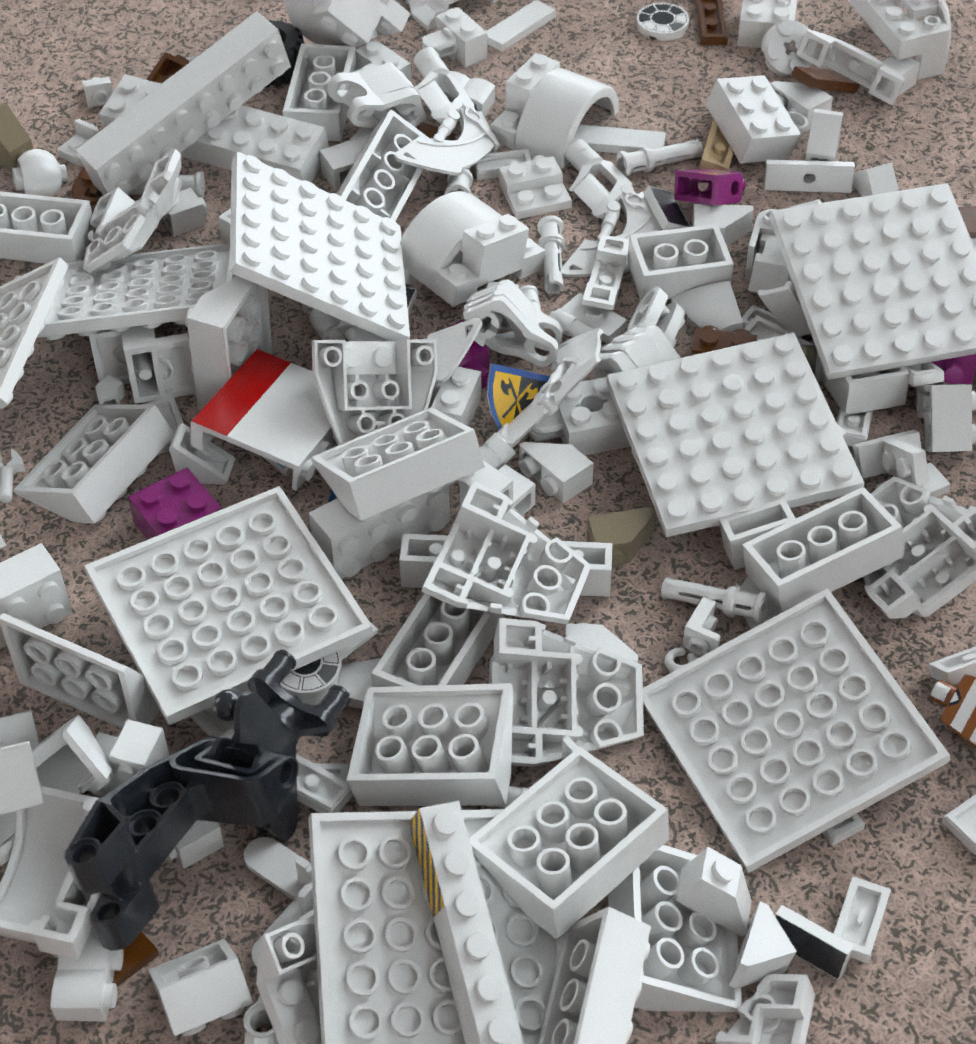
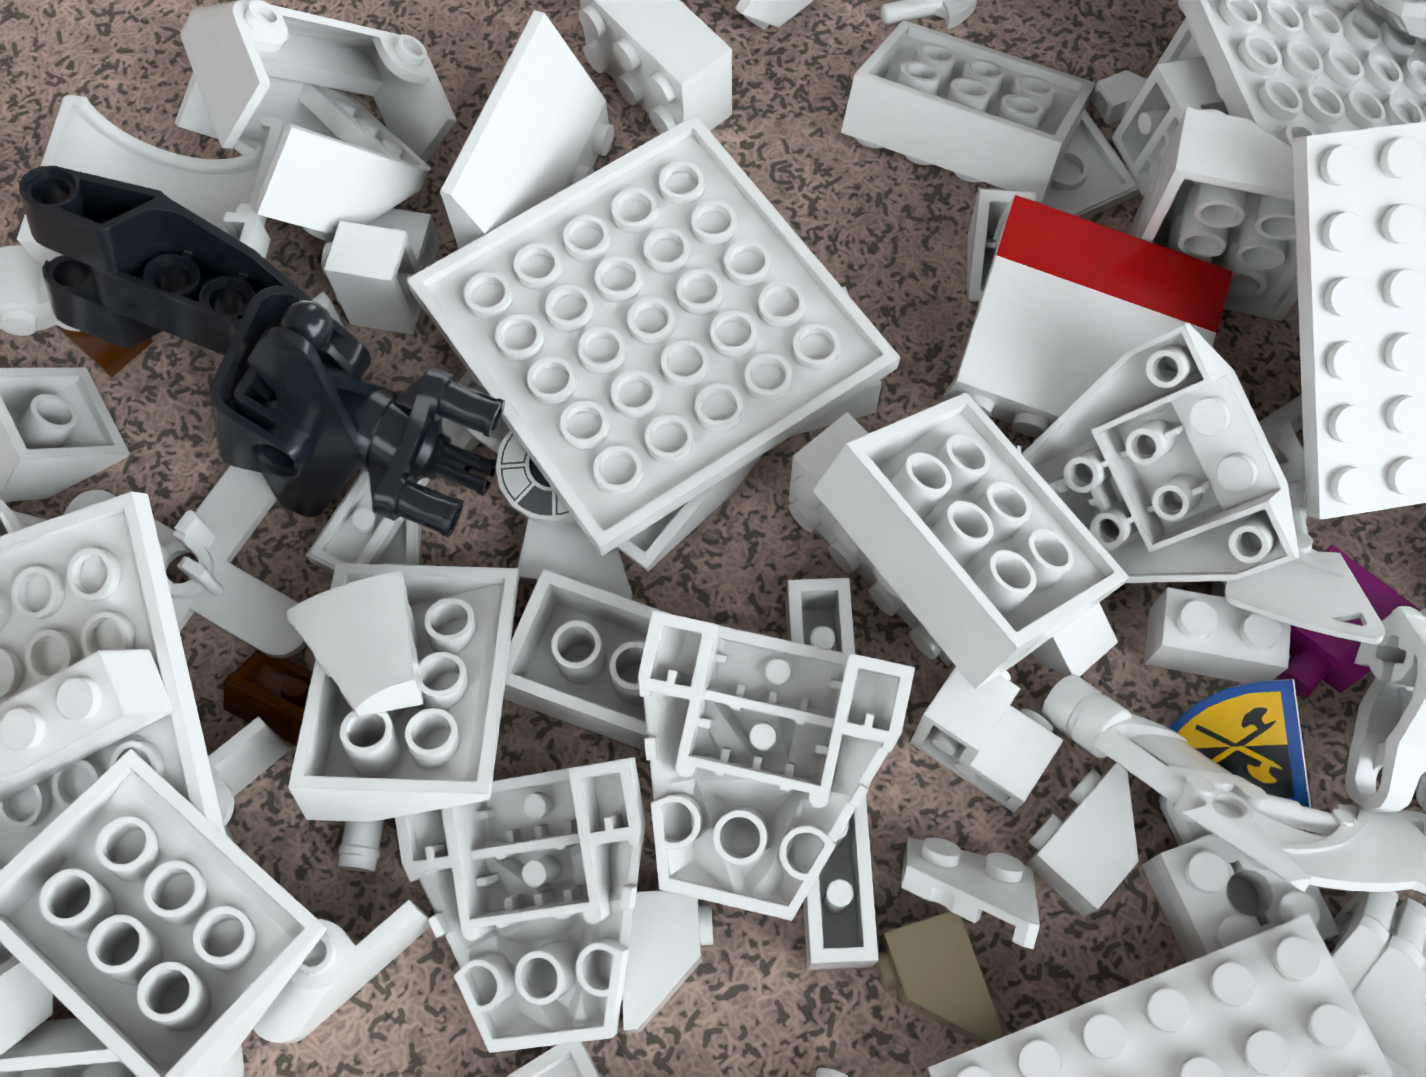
camera: 85 degrees right, 20 degrees up
magenta brick [128,467,222,540] -> none
none -> white slope [287,570,423,717]
none -> white wing [901,837,1040,949]

